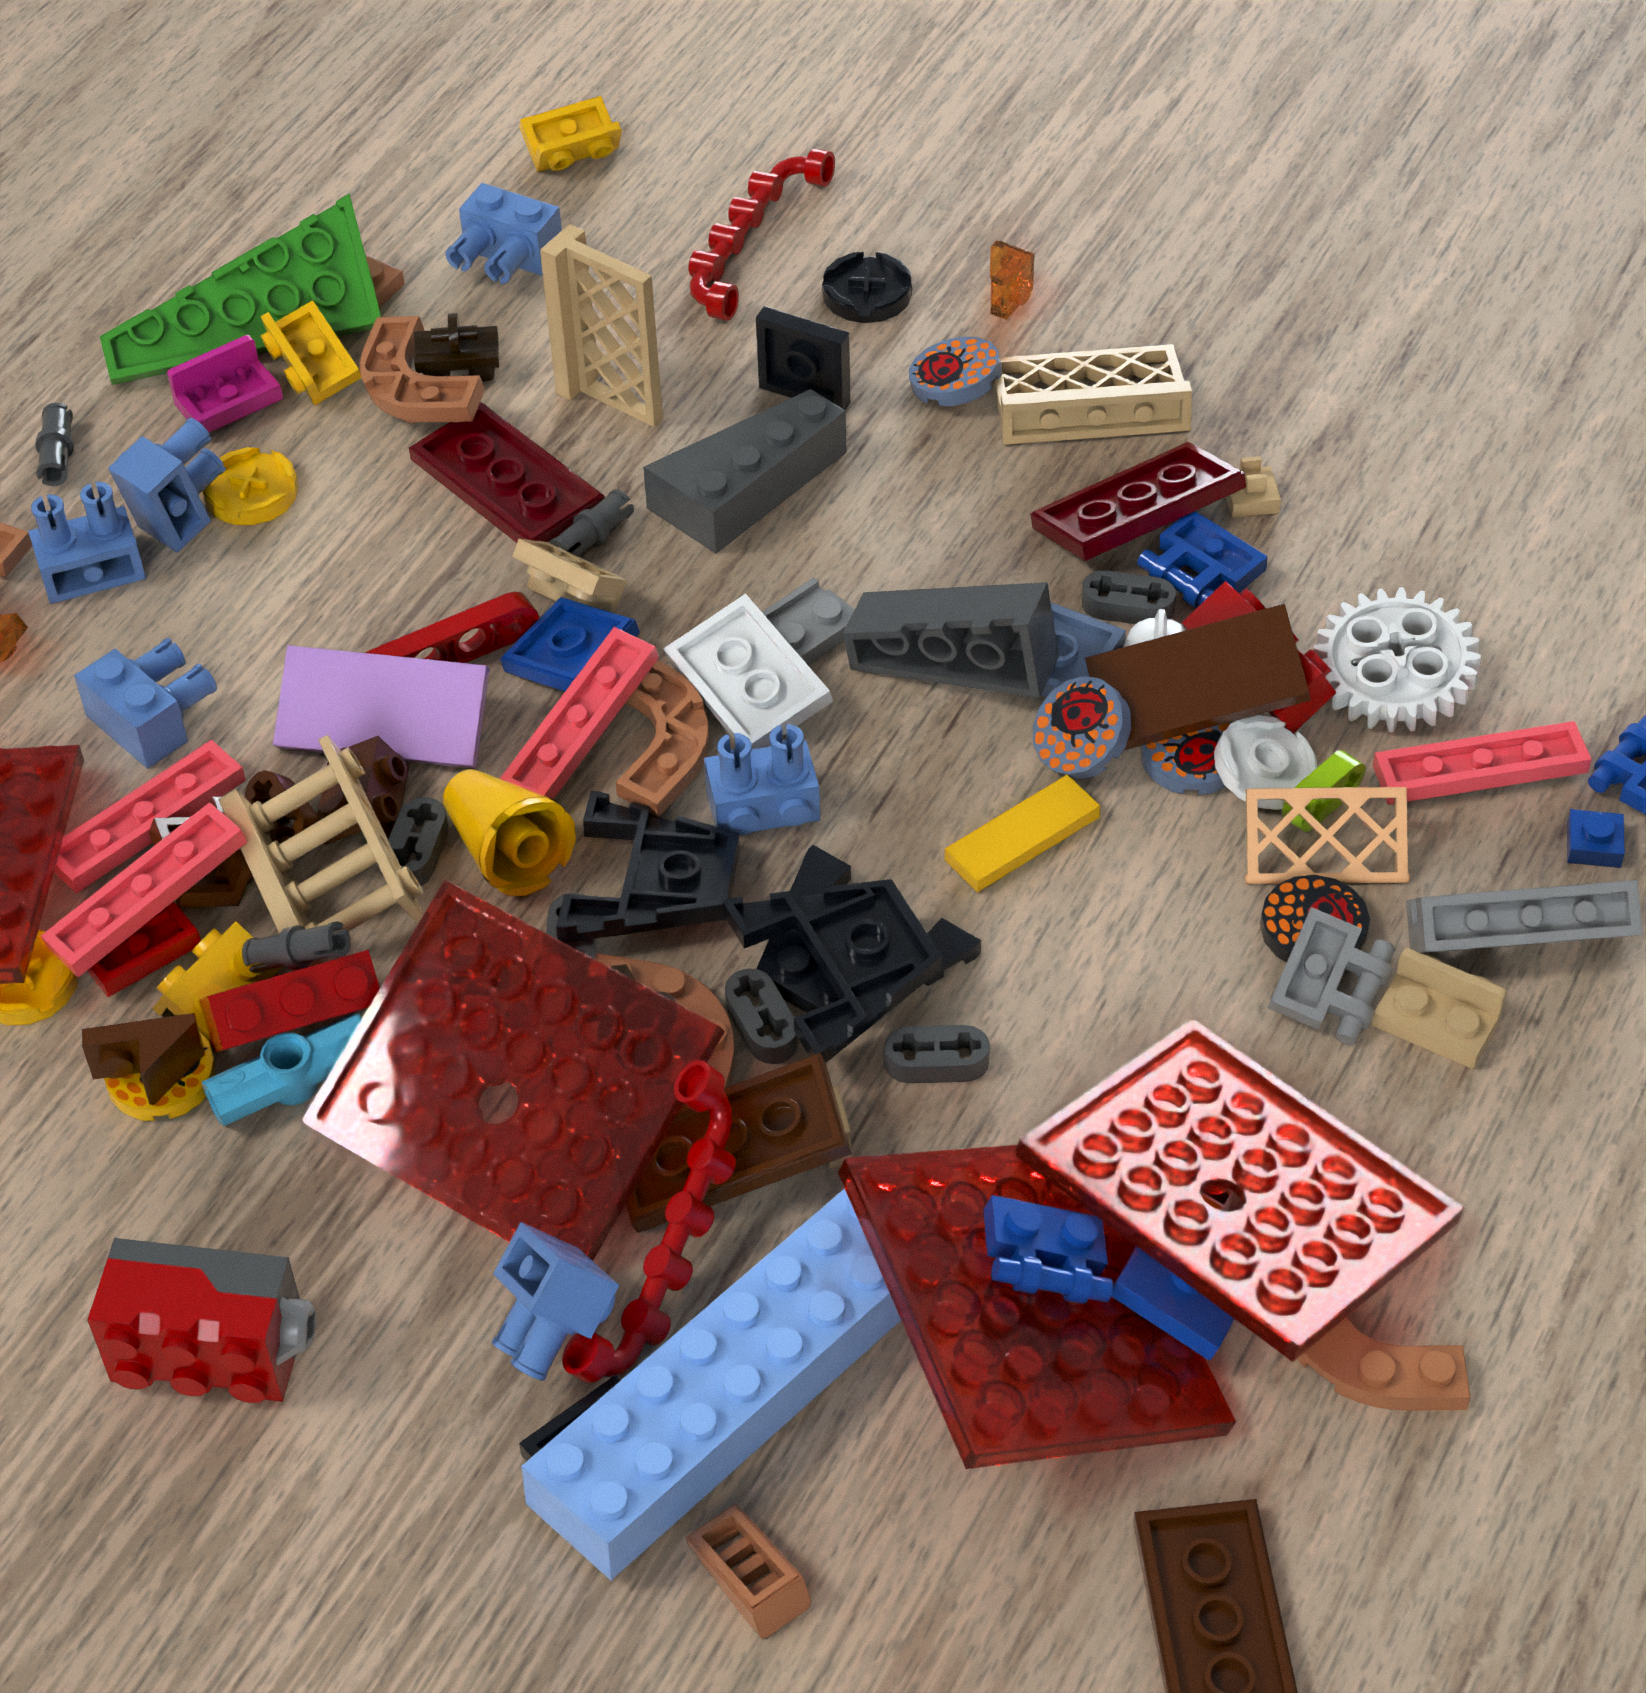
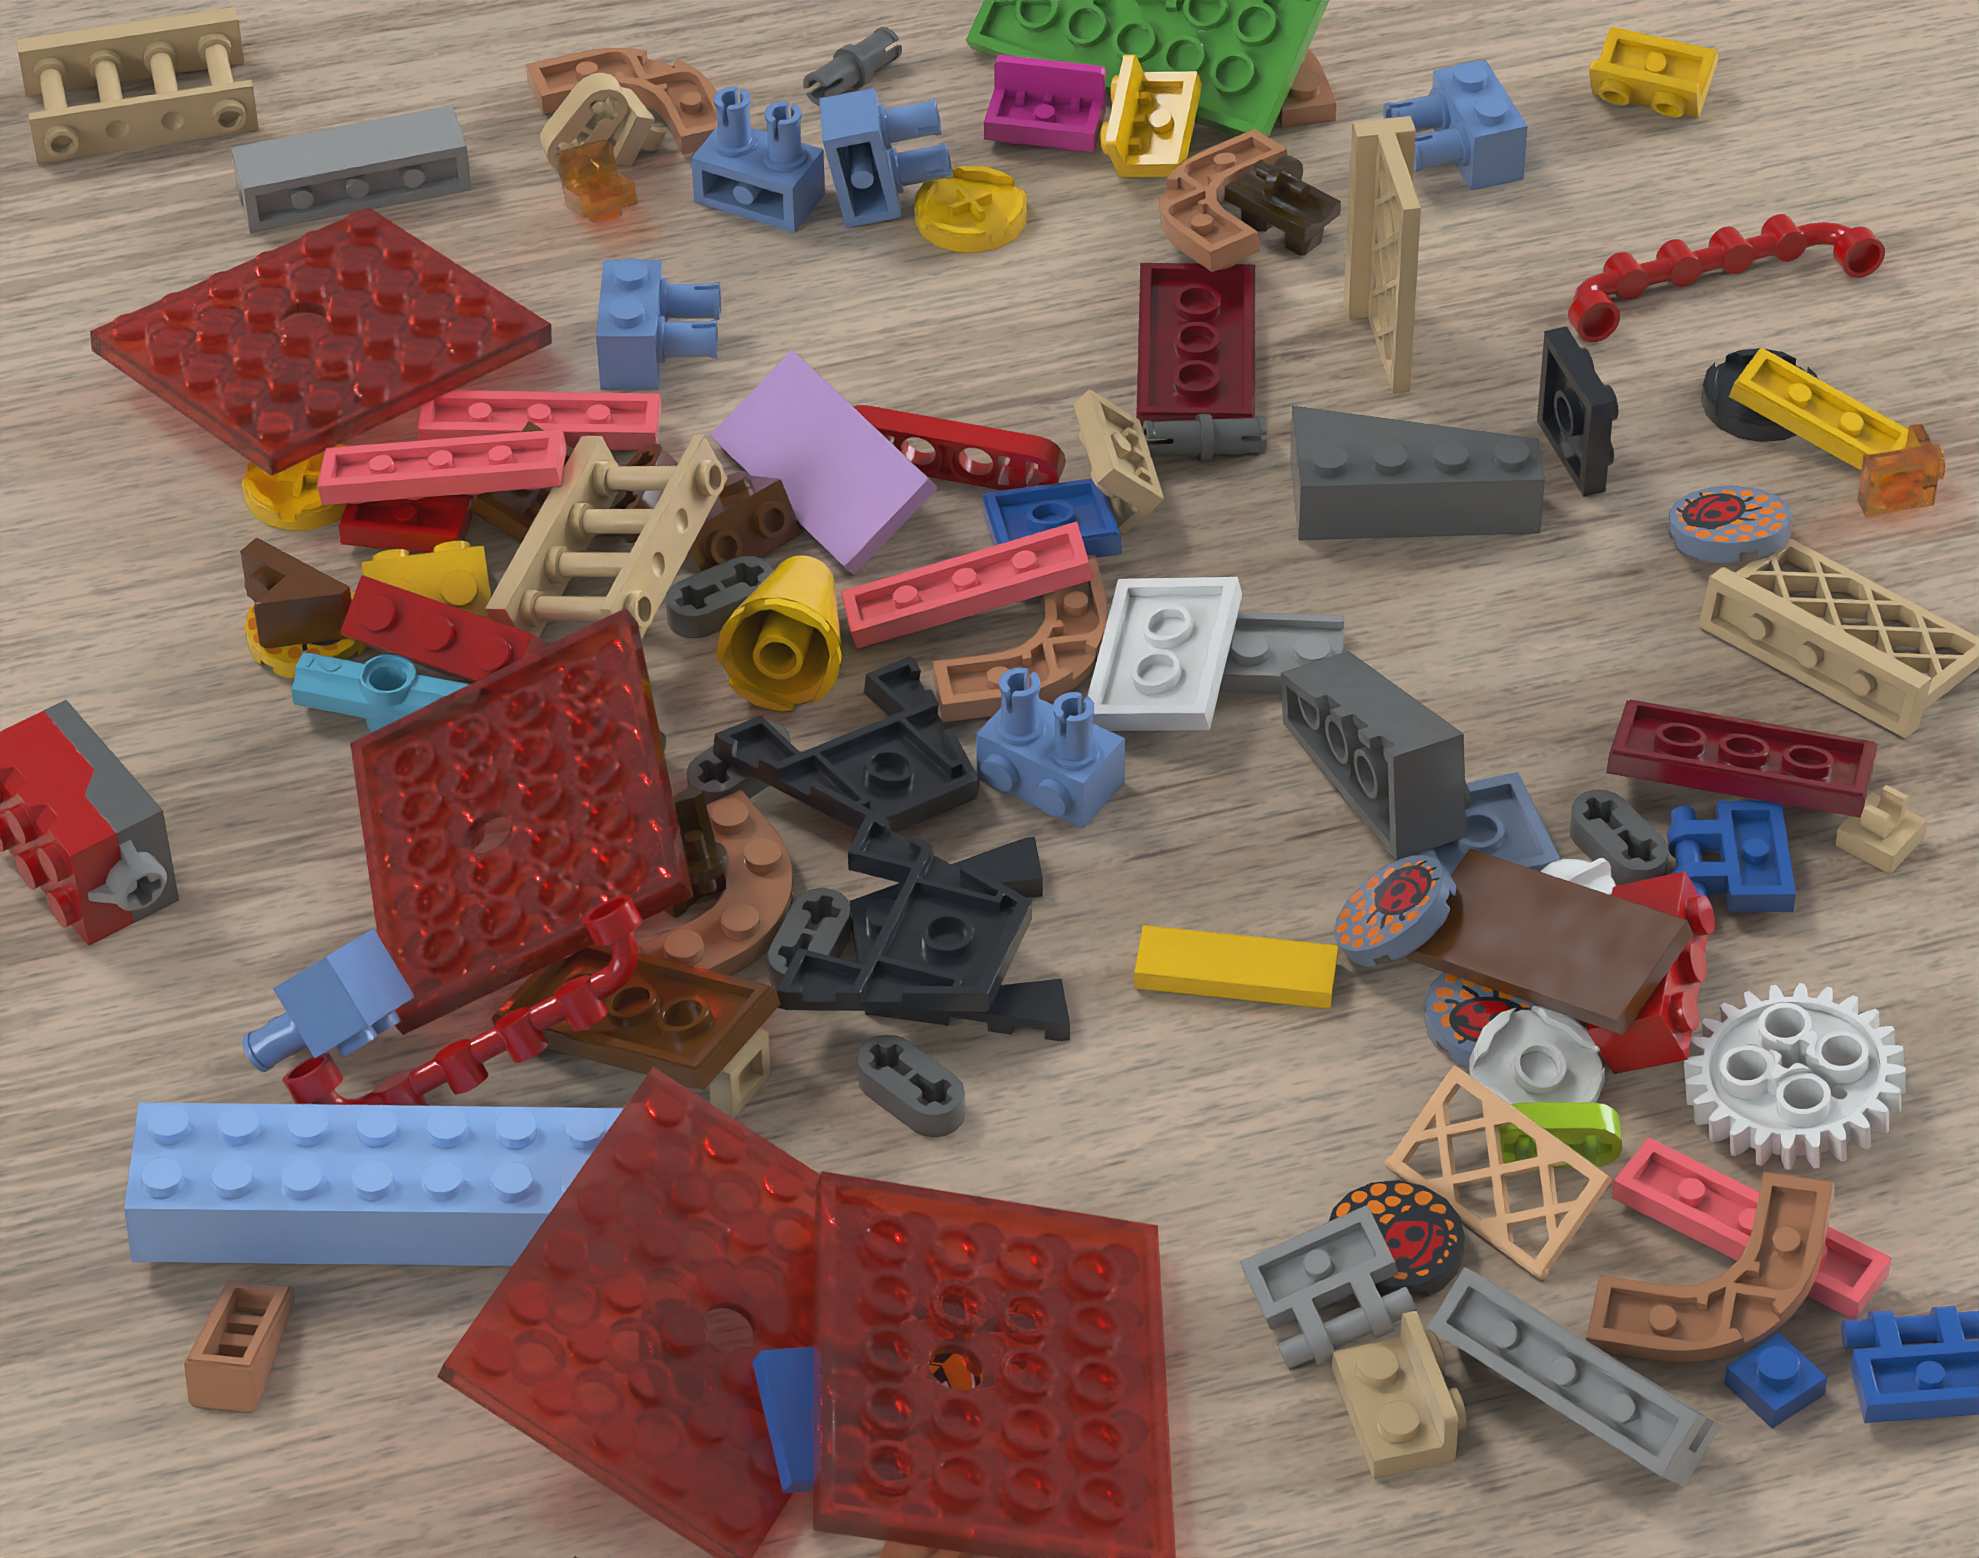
camera: 45 degrees right, 5 degrees down
dark grey pin [242,921,351,973] -> none
blue plate [983,1195,1113,1304] -> none
none -> nougat plate [1586,1172,1834,1363]
none -> yellow tile [1729,347,1917,484]

